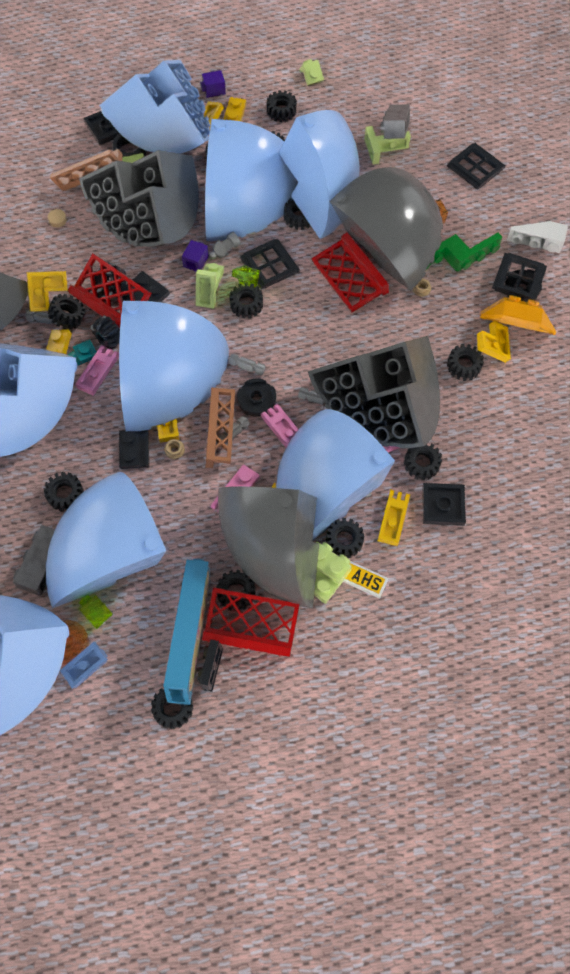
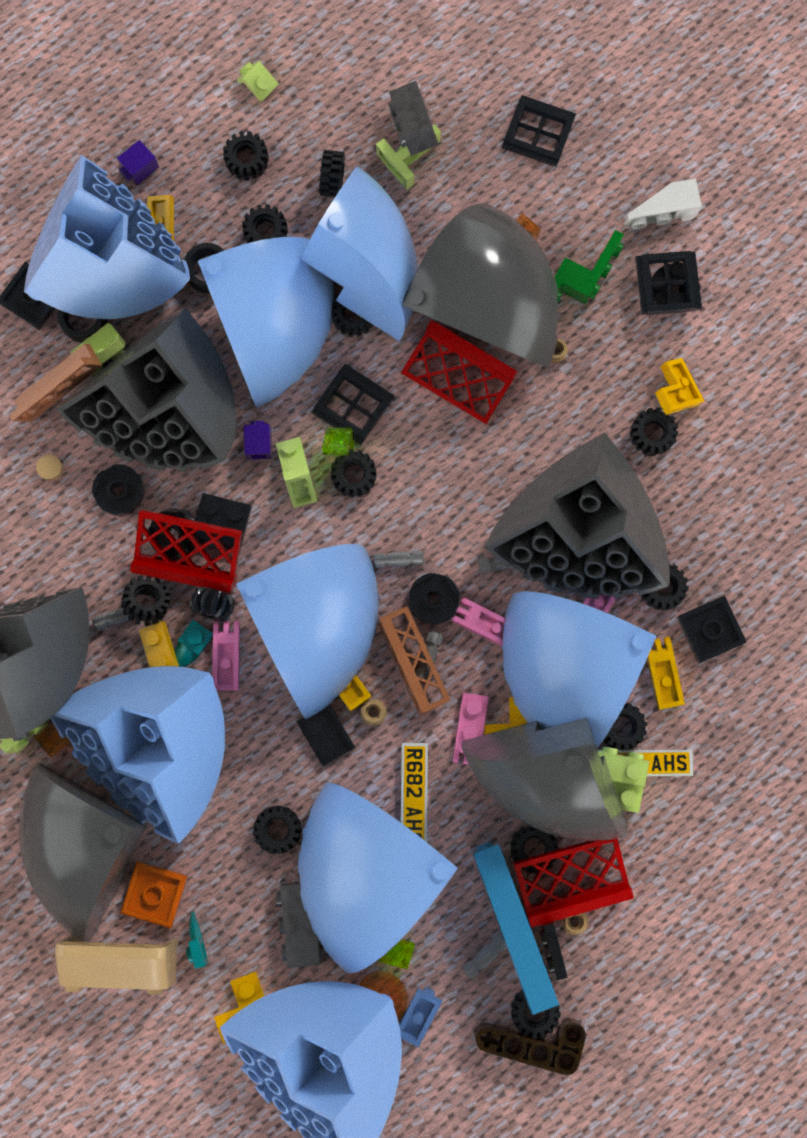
camera: 25 degrees left, 15 degrees up
yellow plate [26,271,68,312] -> none
light grey piece [208,232,241,260] -> none
yellow hinge [223,97,247,121] -> none
light orange wedge [480,295,556,335] -> none
none -> black plate [92,464,145,516]
none -> tile [401,743,428,842]
none -> light grey axle [462,934,507,979]
none -> dark brown beam [474,1018,586,1075]
none -> tan plate [561,913,588,935]

